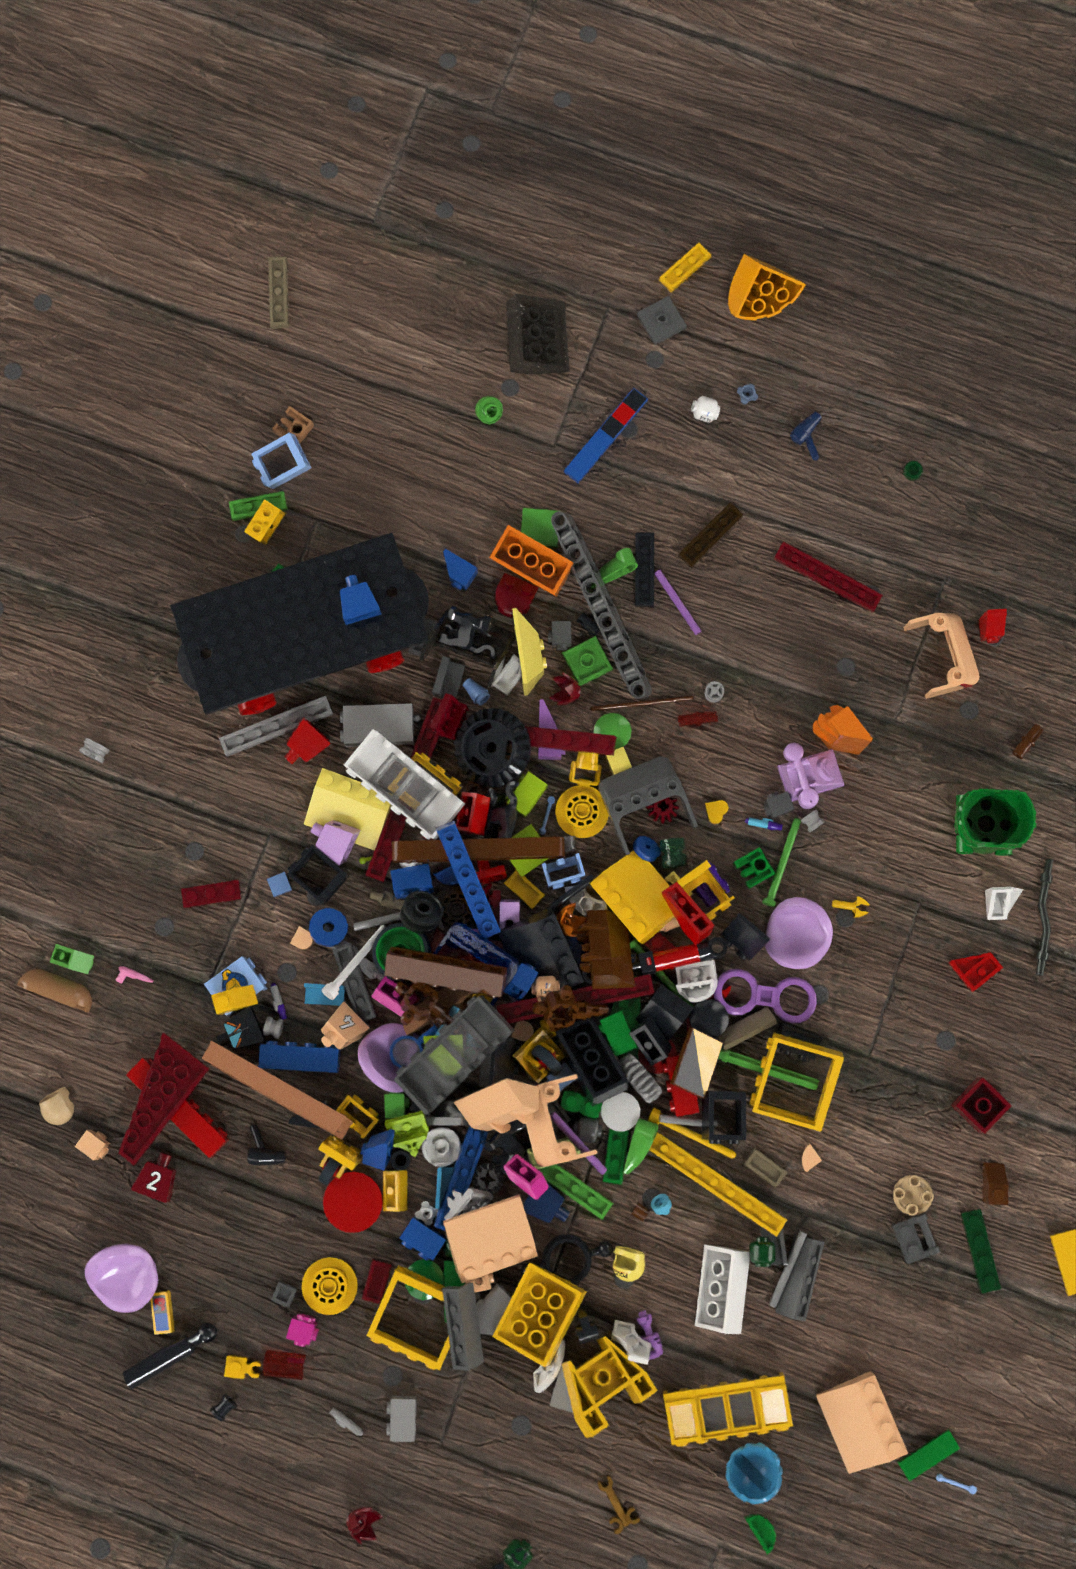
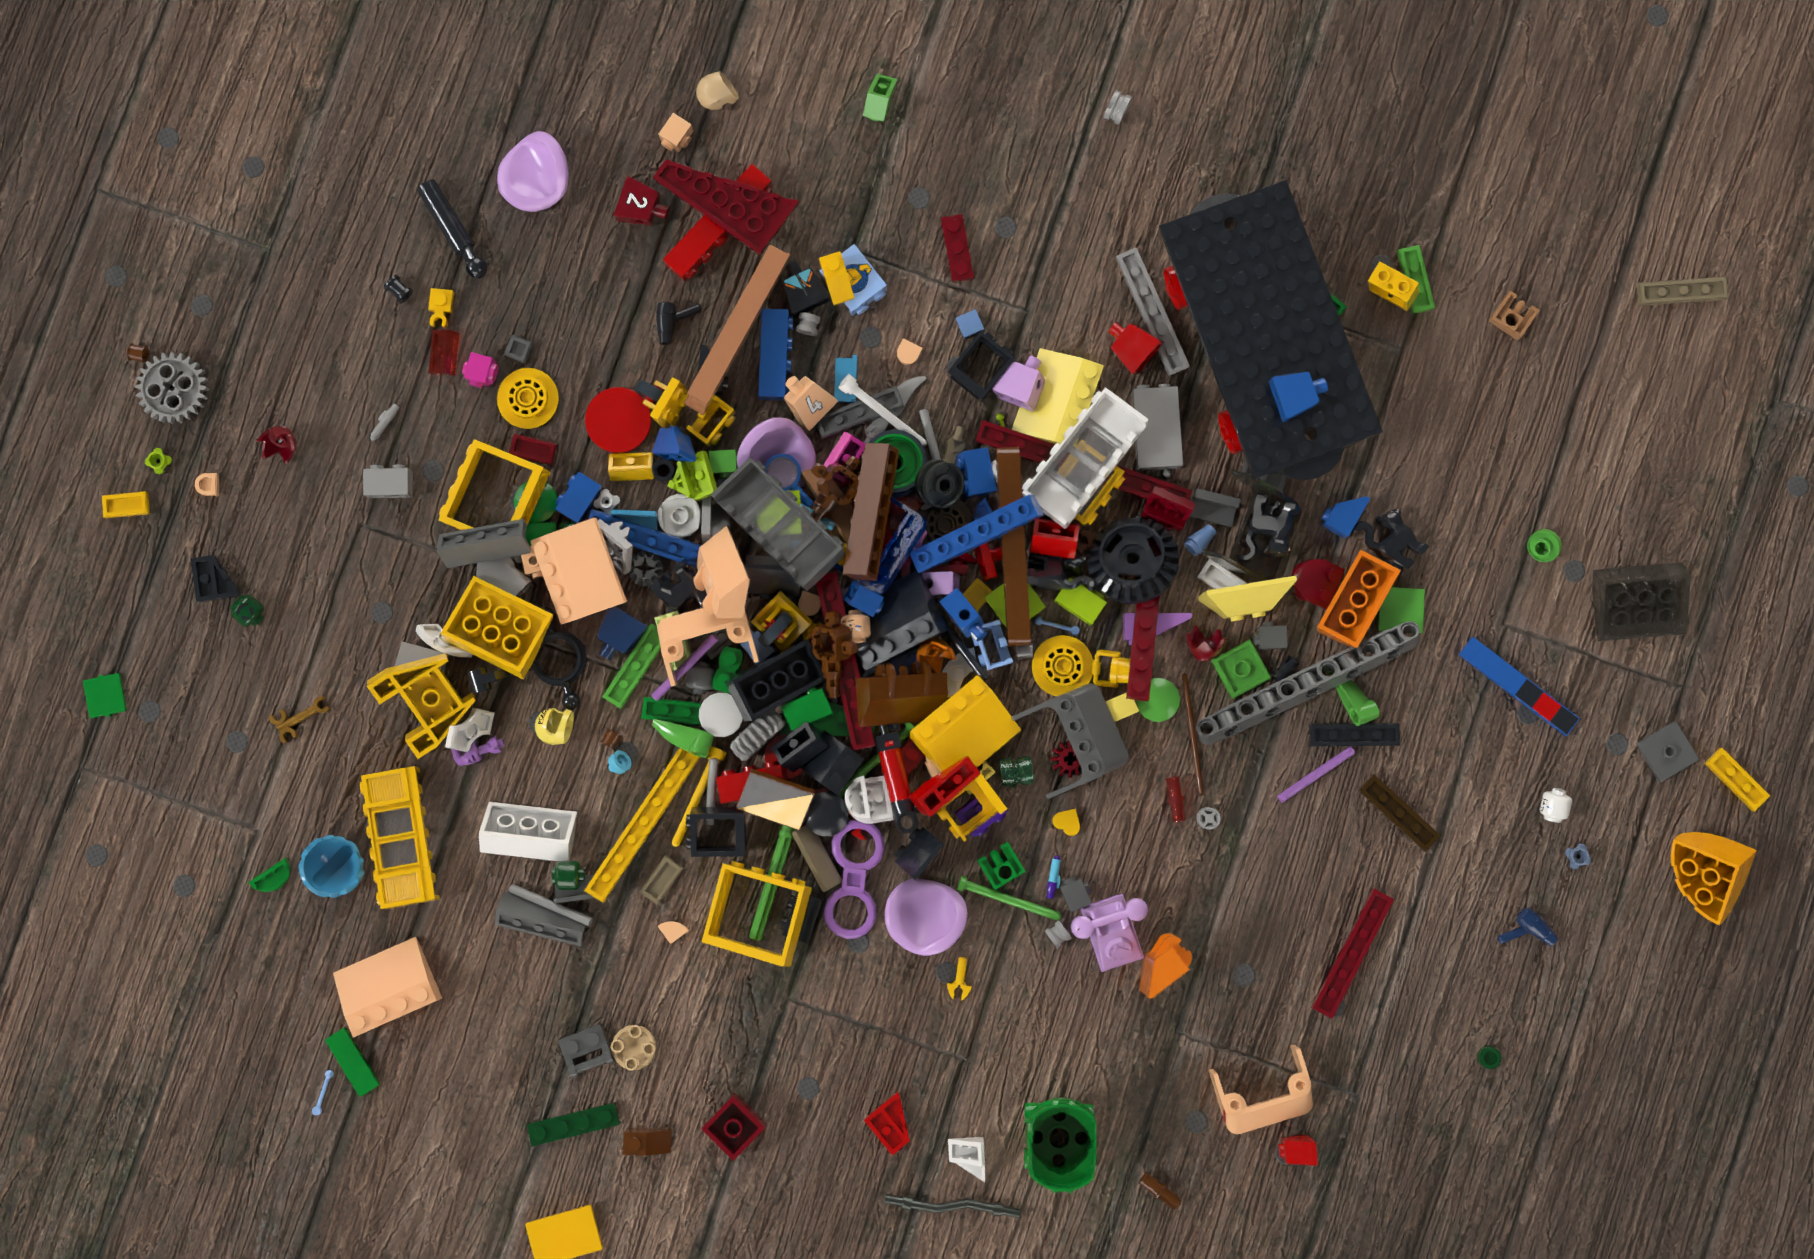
camera: 90 degrees right, 5 degrees up
medium nougat brick [17,969,92,1013] -> none
bright pink bar [115,966,153,984] -> none
slope [150,1290,175,1334] -> none
light blue window [251,433,311,489] -> none
light grey piece [270,983,287,1020] -> none
blue tile [309,908,348,947] -> none
dark pink brick [504,1154,548,1200] -> none
blue piece [633,836,661,862] -> none
none -> blue torso [940,588,987,641]
none -> black animal [1352,508,1430,577]

